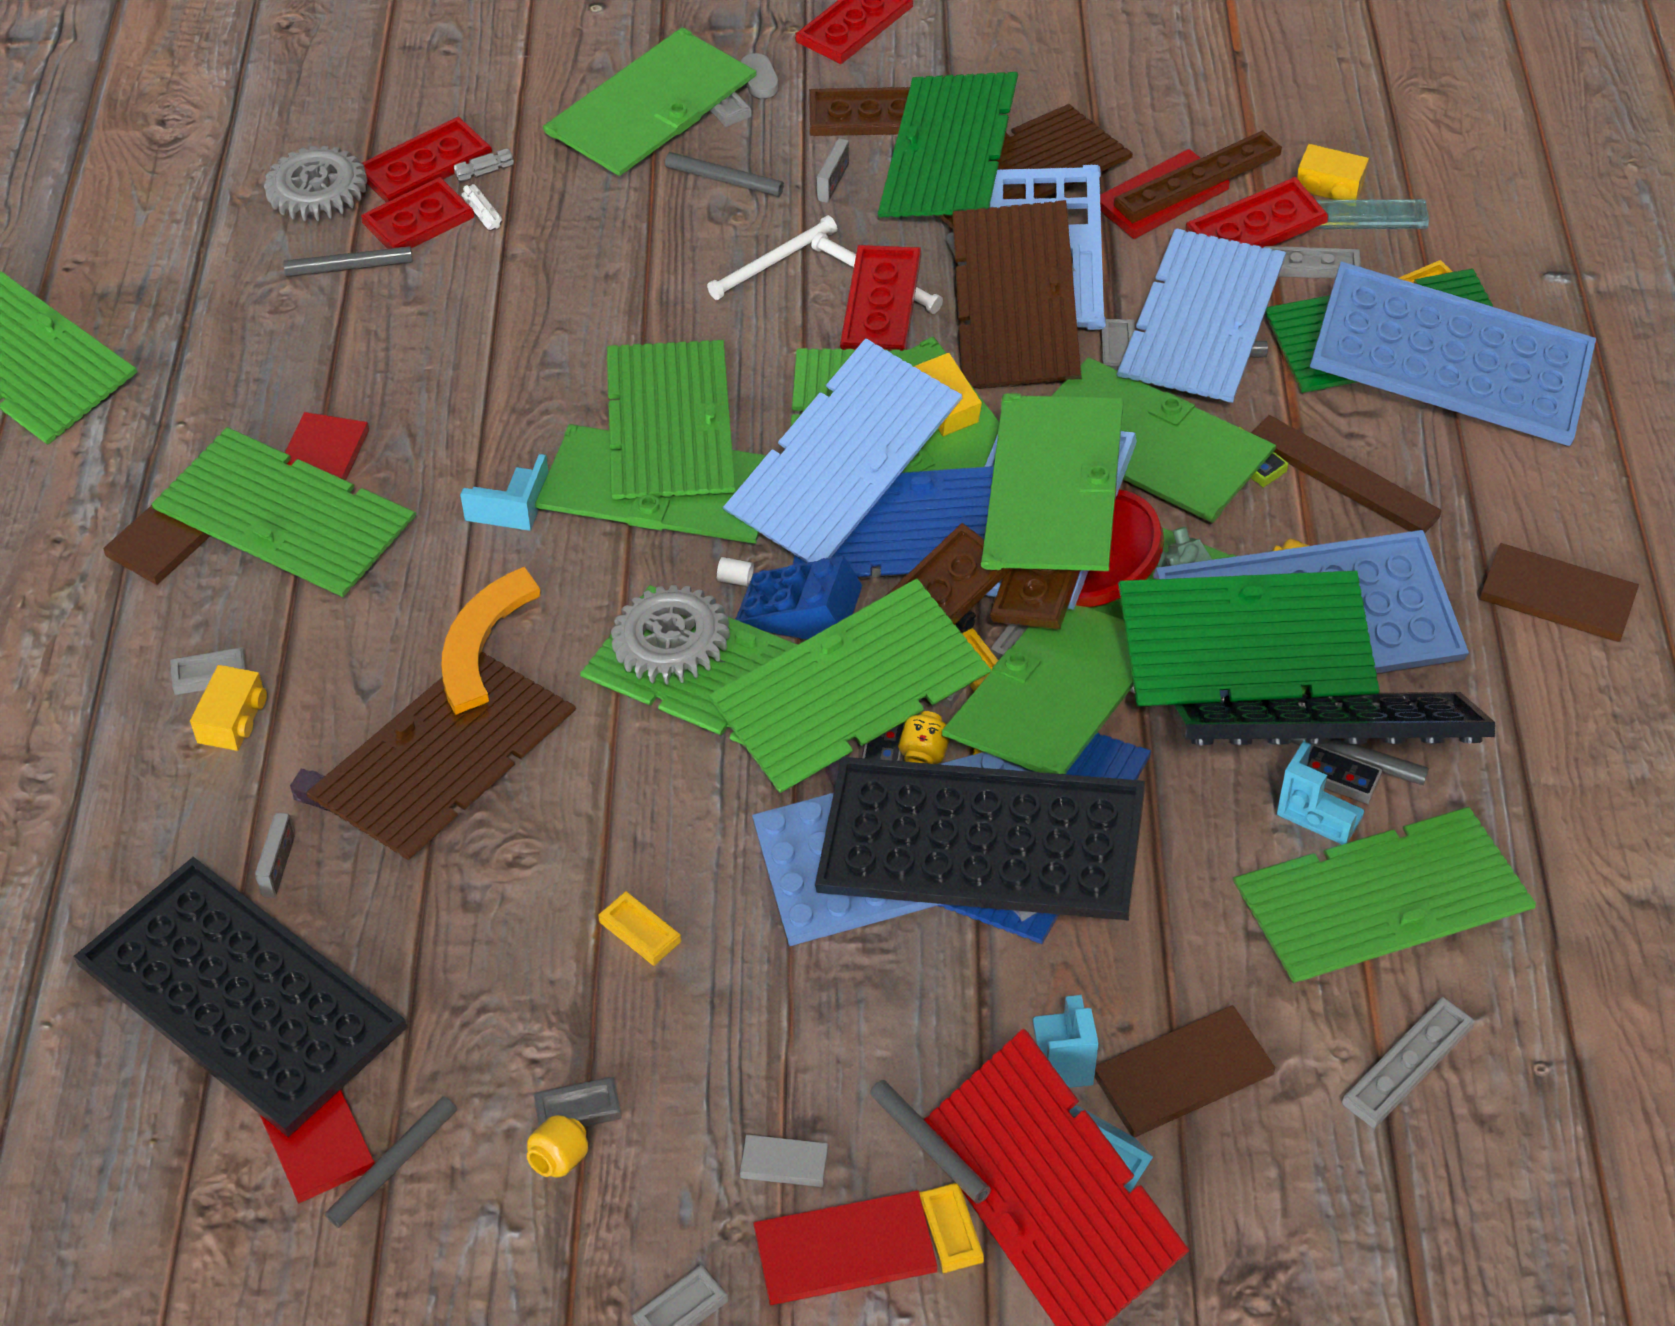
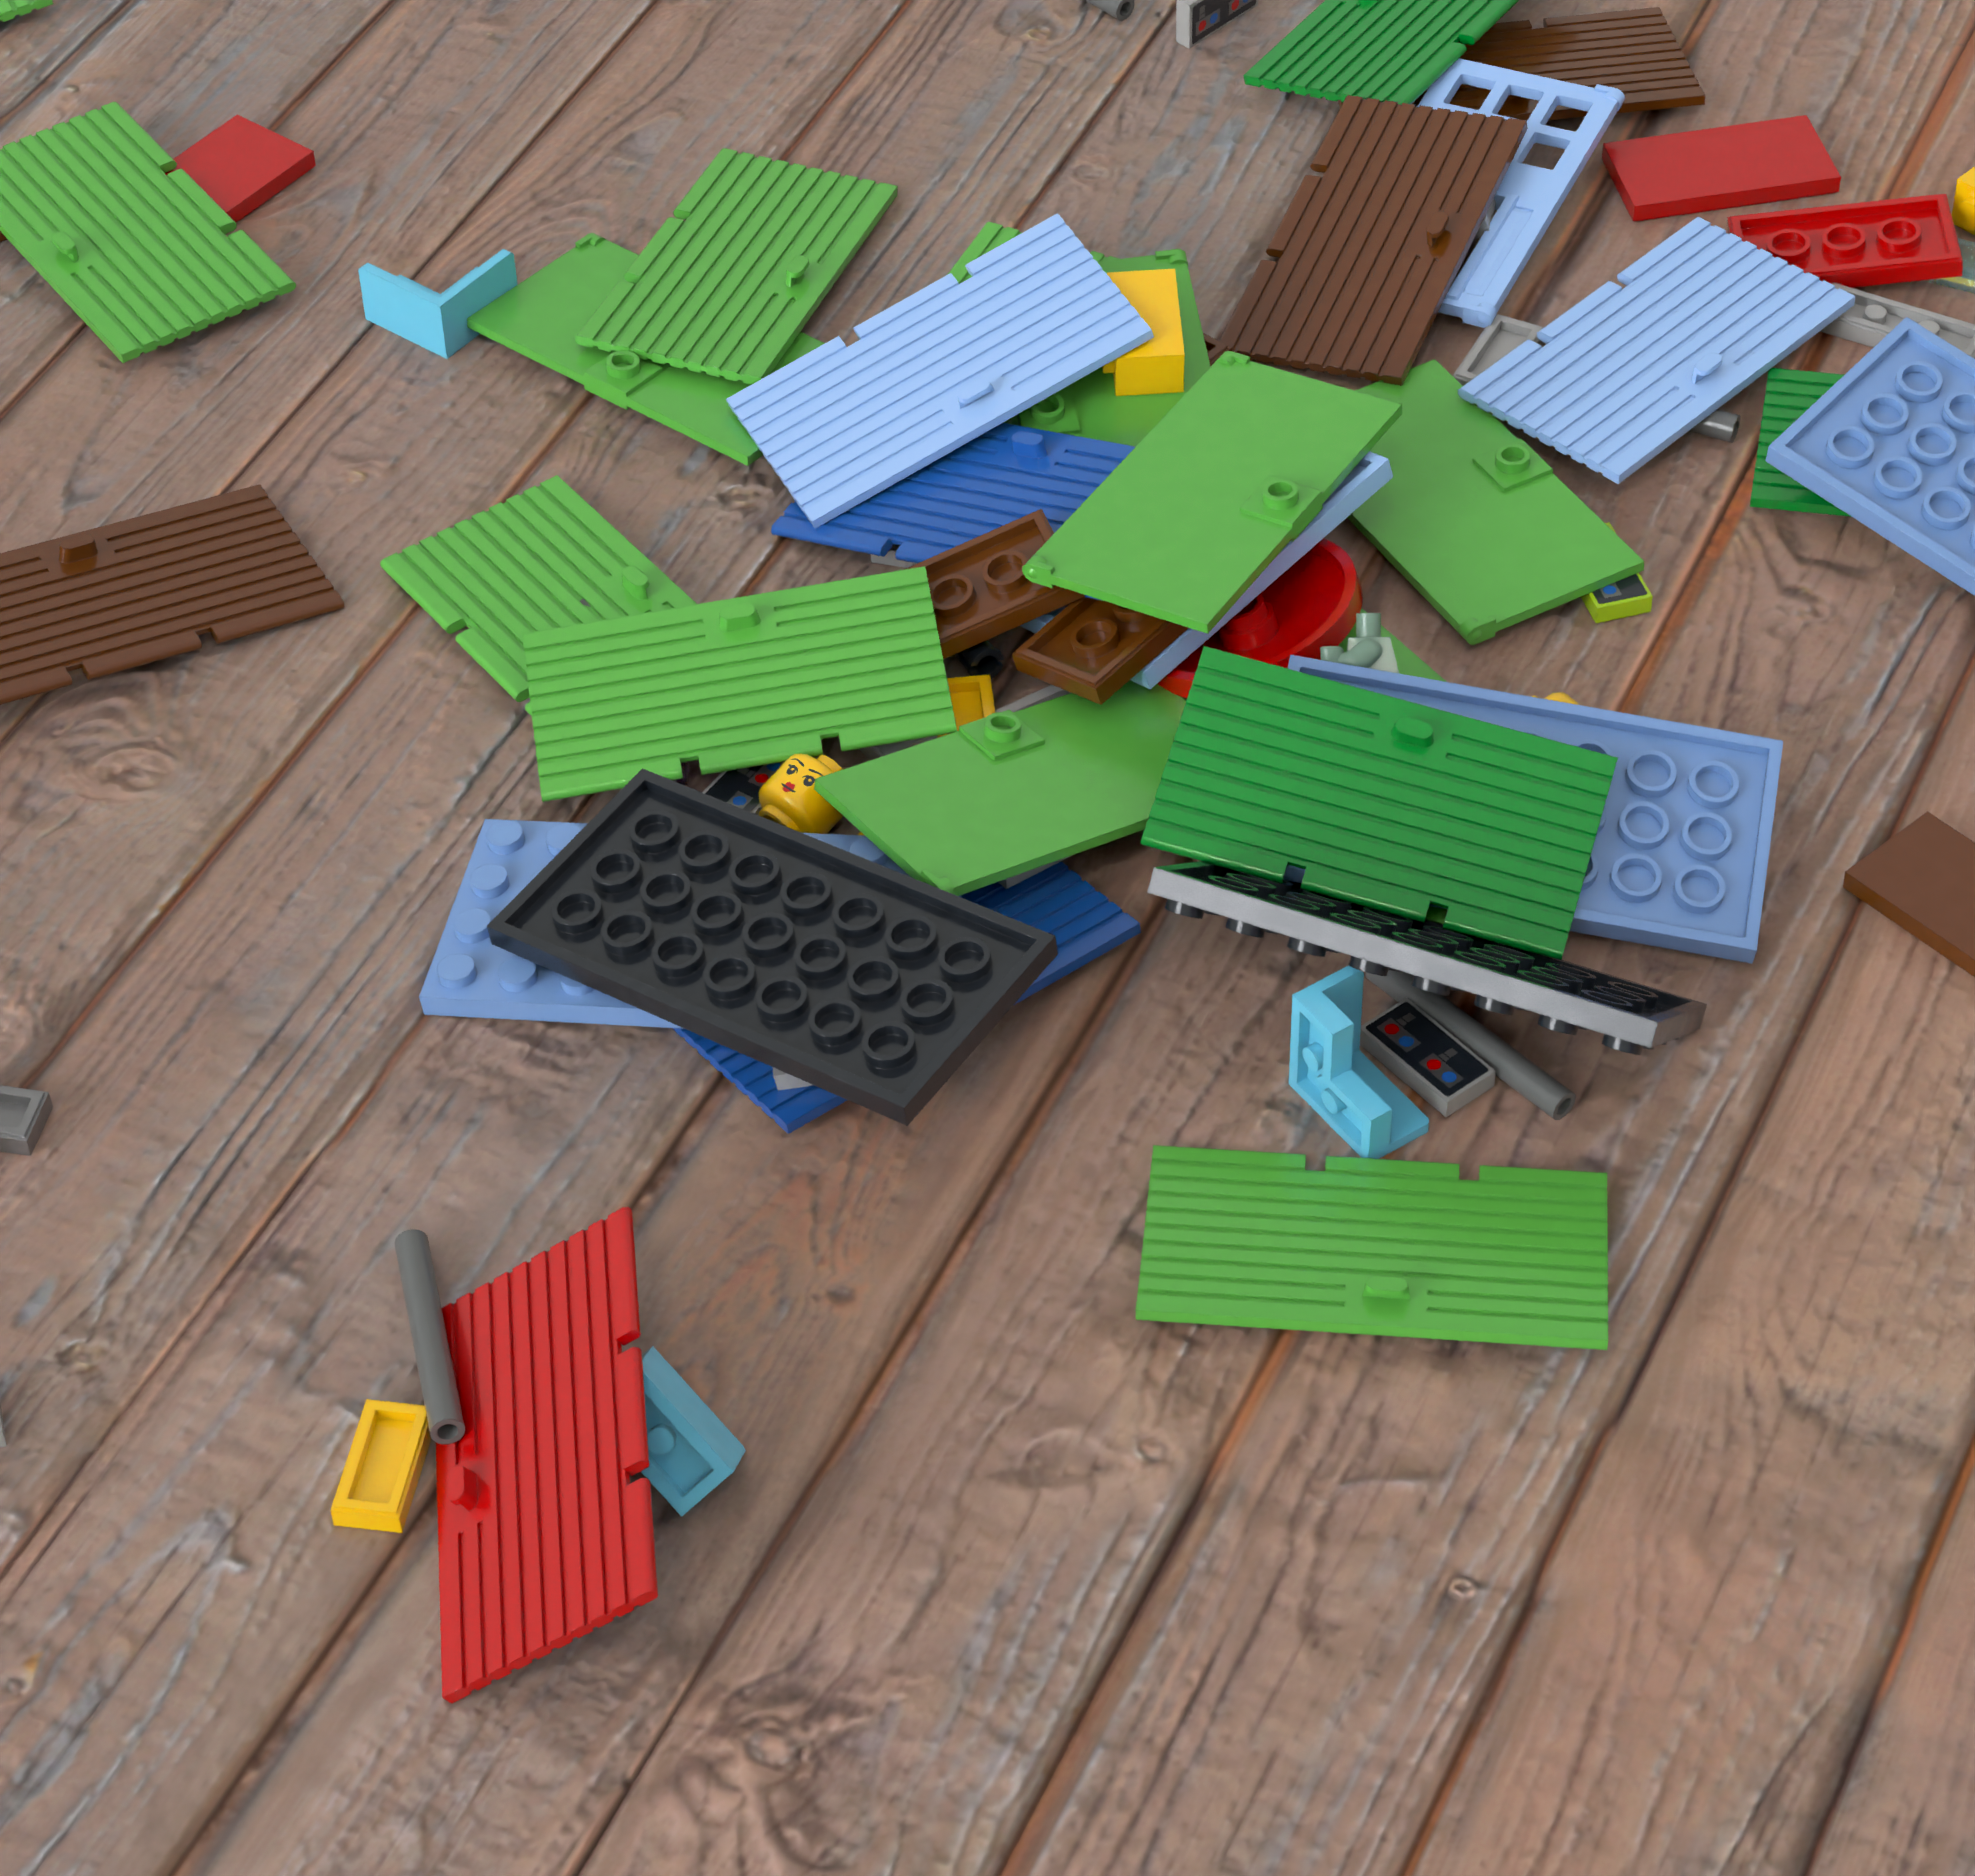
camera: 25 degrees right, 5 degrees down
light orange tile [441,566,540,715] -> none
yellow tile [598,891,681,966] -> none
light grey gear [611,585,730,685] -> none
white bar [707,215,837,300] -> none
white hinge [717,557,754,587] -> none
blue slope [735,556,863,640] -> none
light grey tile [740,1135,828,1187] -> none
red tile [753,1190,937,1305] -> none
white bar [811,232,943,314] -> none
red tile [840,245,922,351] -> none
medium azure panel [1033,995,1099,1088] -> none
reddish brown tile [1094,1005,1276,1138] -> none
reddish brown tile [1114,130,1282,223] -> none
reddish brown tile [1251,415,1441,534] -> none
light grey tile [1342,997,1475,1129] -> none

